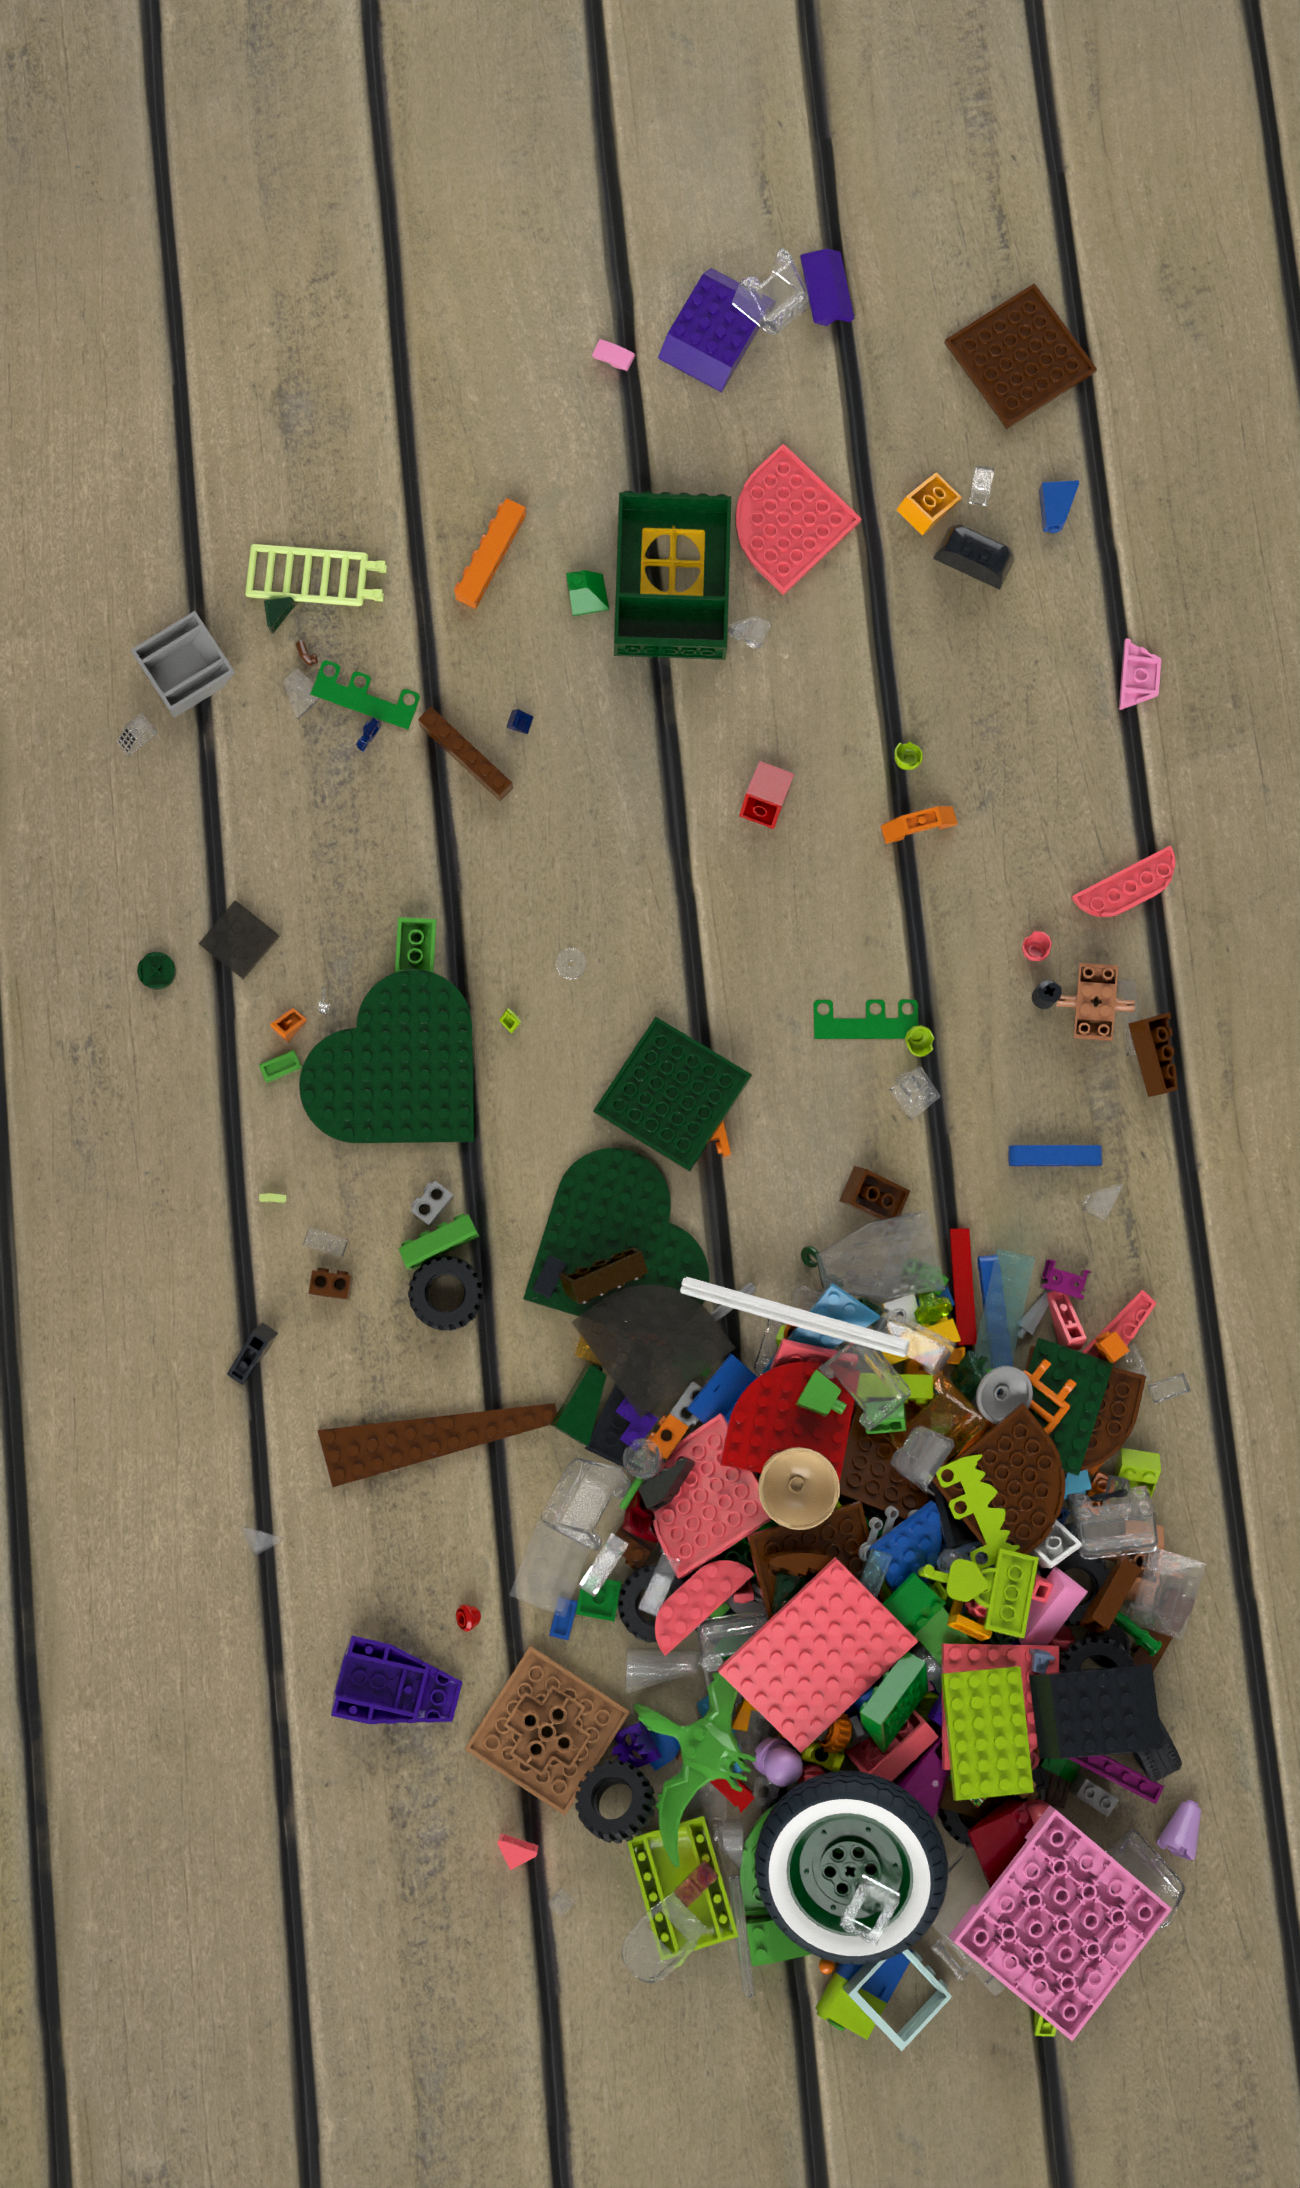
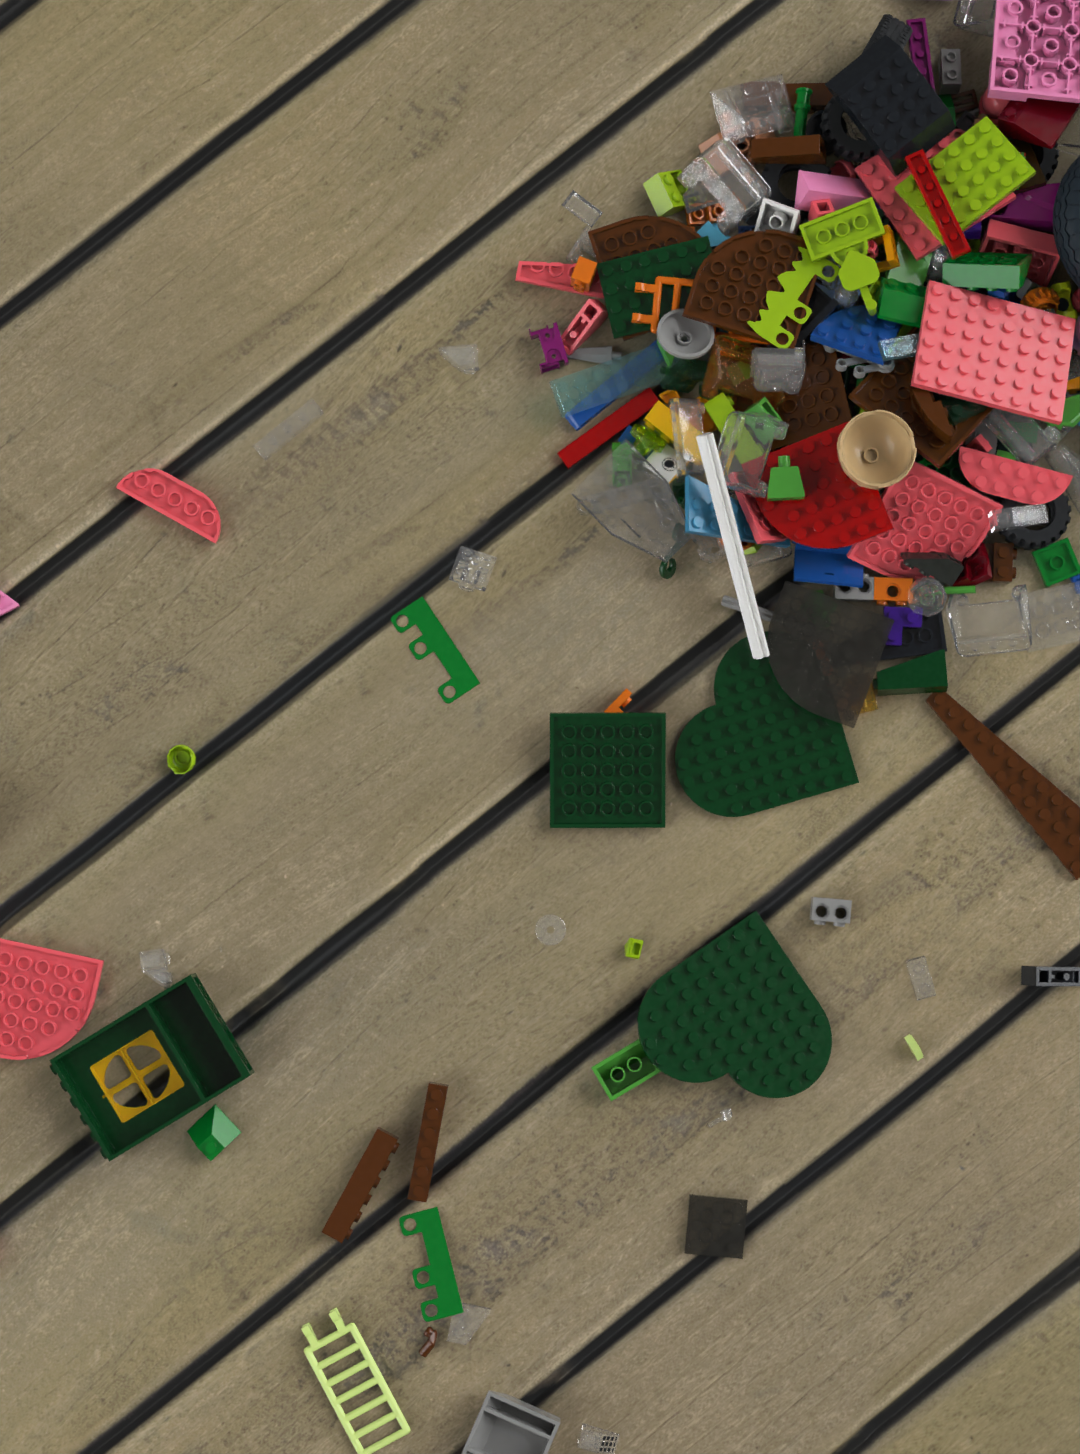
camera: 115 degrees left, 5 degrees up
dark green tile [137,952,176,990] -> none
bright green tile [259,1050,302,1083] -> none
clear green slope [264,597,296,634] -> none
orange slope [270,1008,307,1042] -> none
reddish brown brick [308,1268,353,1300] -> none
clear blue plate [356,718,381,752] -> none
bright green slope [398,1213,480,1271] -> none
black tyre [408,1255,484,1331] -> none
orange brick [454,498,527,609] -> none
clear blue slope [506,709,533,734] -> none
black tile [532,1255,567,1299] -> none
dark brown wedge [559,1248,648,1304] -> none
clear slope [578,1533,628,1597] -> none
slope [739,761,794,829] -> none
reddish brown slope [839,1166,910,1226] -> none
orange slope [880,806,958,844] -> none
lime hair [905,1025,934,1057] -> none
blue beam [1008,1145,1102,1166] -> none
coral hair [1022,931,1052,961] -> none
sand blue brick [1029,1649,1055,1674] -> none
black piece [1031,980,1062,1009] -> none
nougat slope [1057,963,1135,1041] -> none
black piece [1067,1489,1128,1509] -> none
reddish brown wedge [1128,1012,1178,1097] -> none
none -> reddish brown brick [322,1127,400,1243]
none -> red plate [905,149,971,259]

